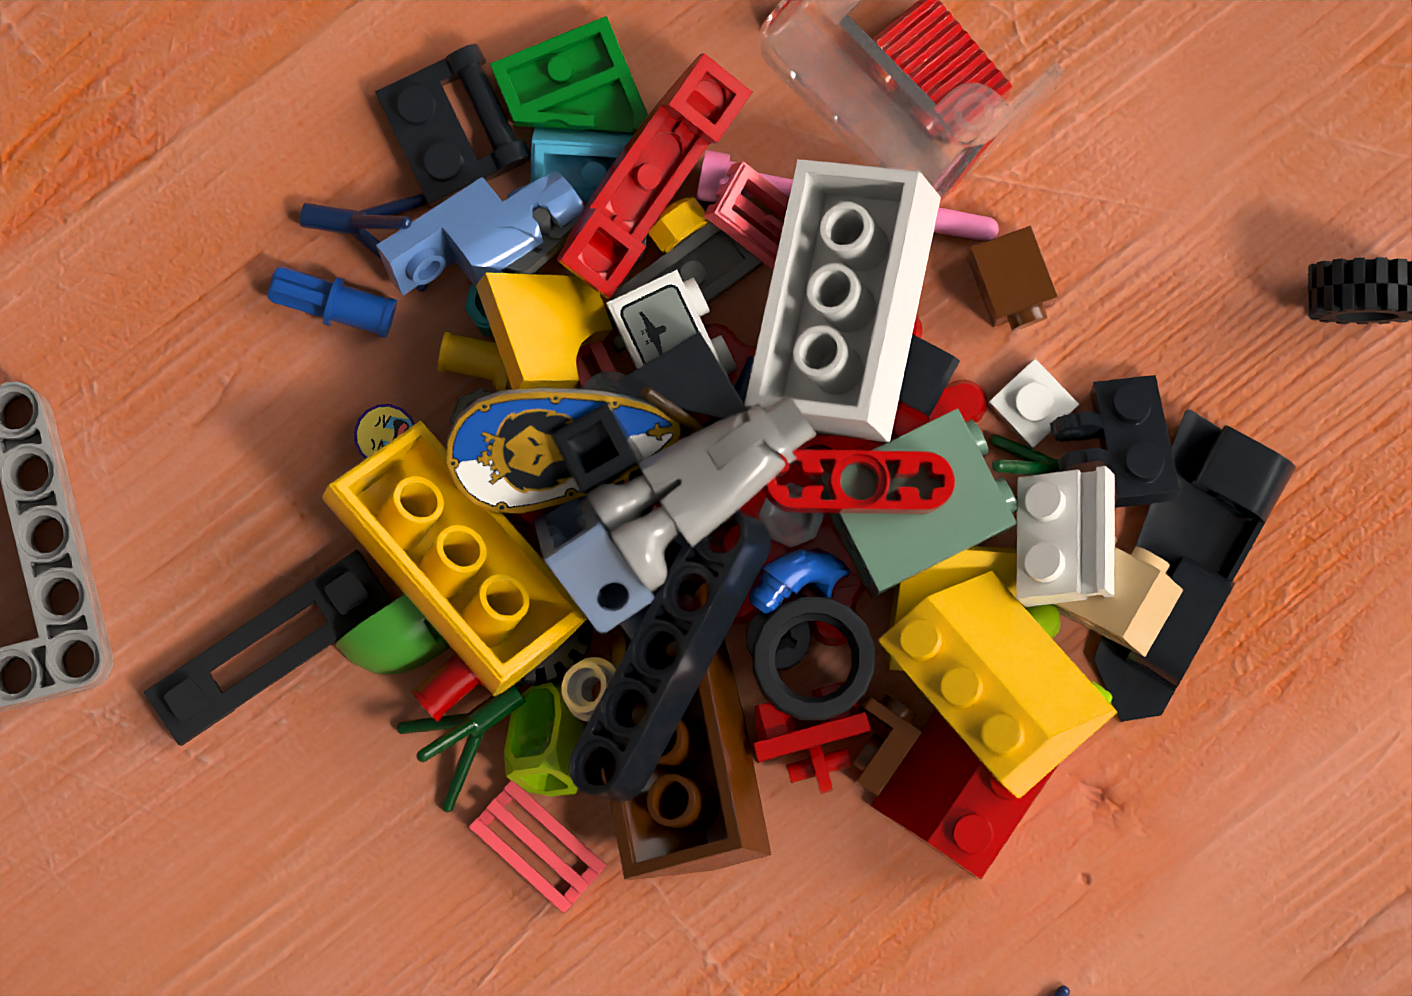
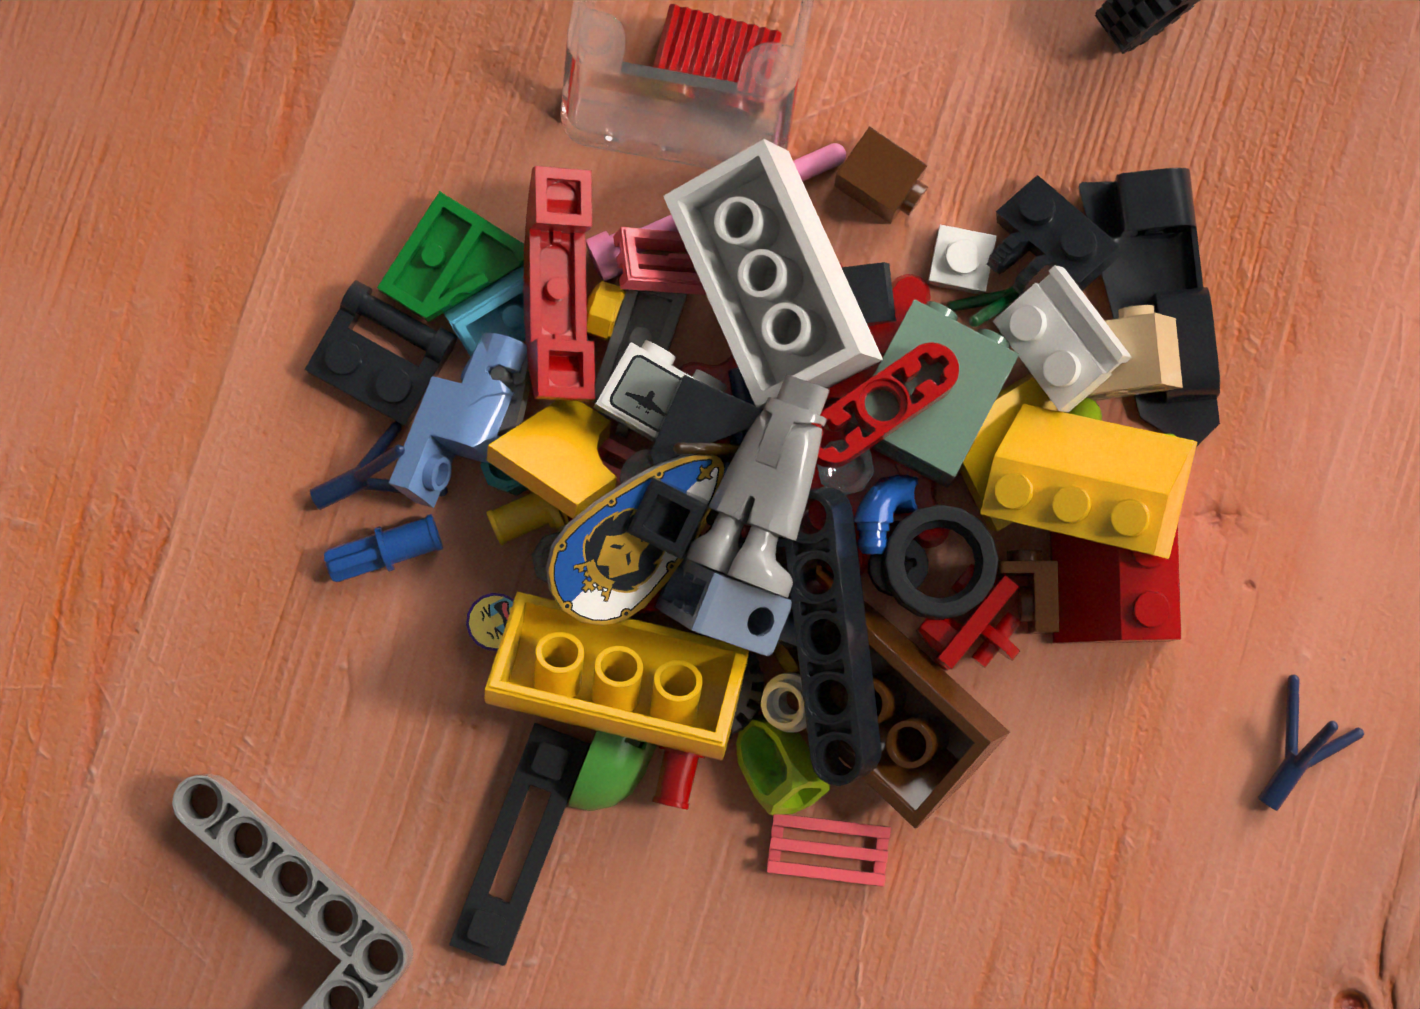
camera: 35 degrees left, 0 degrees up
dark green plant [396,684,527,813] -> none

